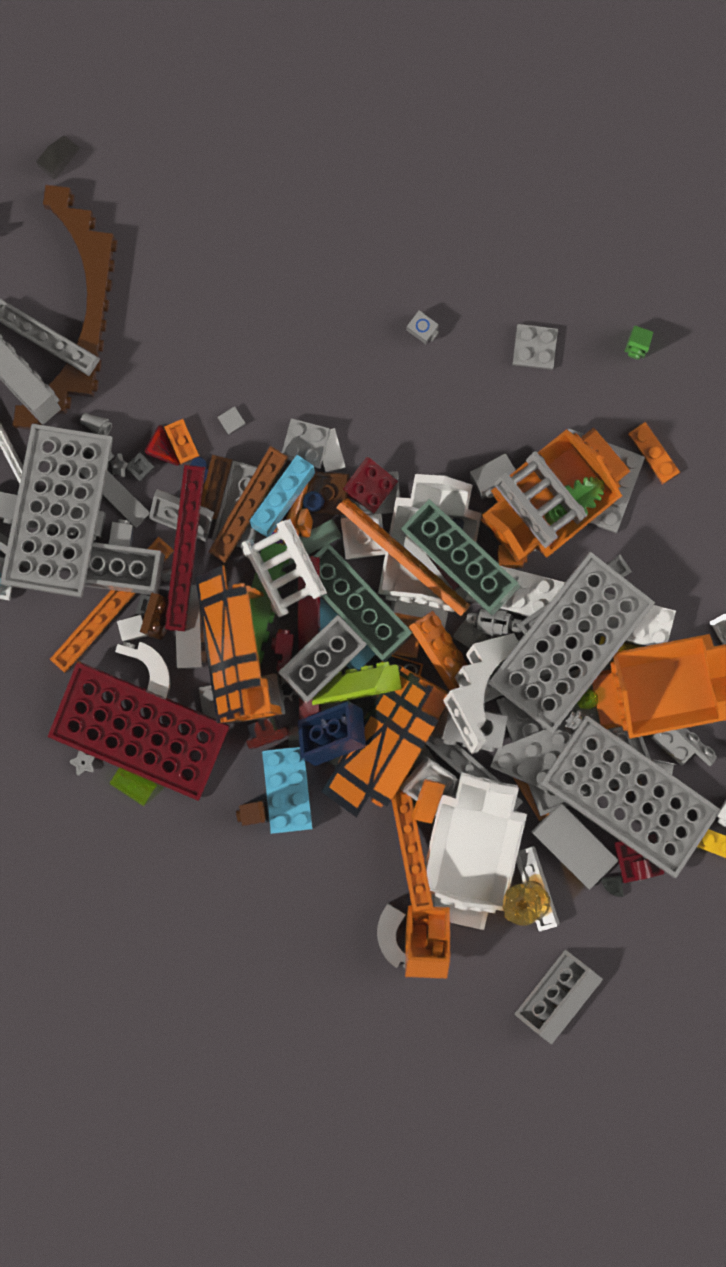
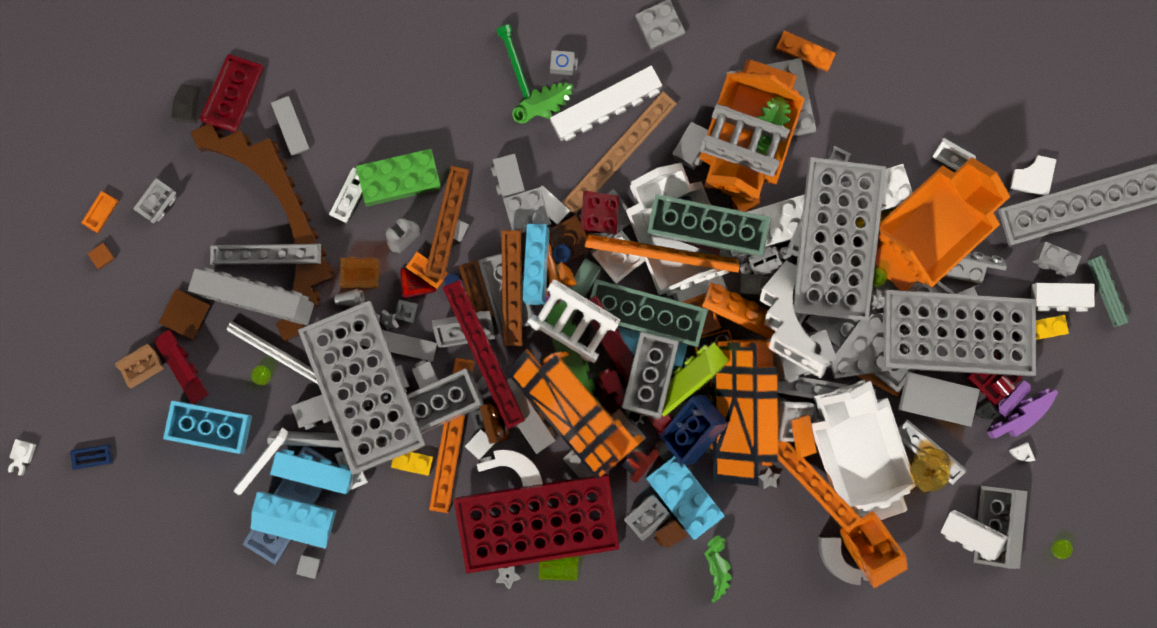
camera: 35 degrees left, 0 degrees up
none -> dark red tile [199,54,264,133]
none -> light grey tile [271,96,310,156]
none -> white plate [329,168,362,223]
none -> clear orange bracket [339,257,380,288]
none -> bright green brick [356,149,440,207]
none -> light grey piece [386,218,420,253]
none -> yellow plate [391,452,433,476]
none -> dark orange tile [425,166,470,280]
none -> light grey brick [491,154,525,198]
none -> green piece [496,24,531,100]
none -> bright green plant [512,82,573,124]
none -> white brick [550,65,662,141]
none -> medium nougat tile [561,92,677,215]
none -> light grey bracket [624,495,671,541]
none -> bright green plant [705,535,732,602]
none -> light grey piece [759,467,780,489]
none -> white brick [941,510,1008,561]
none -> medium lavender slope [987,388,1058,438]
none -> medium lavender plate [999,380,1031,418]
none -> white tile [1009,442,1035,462]
none -> clear neon green tile [1051,539,1073,559]

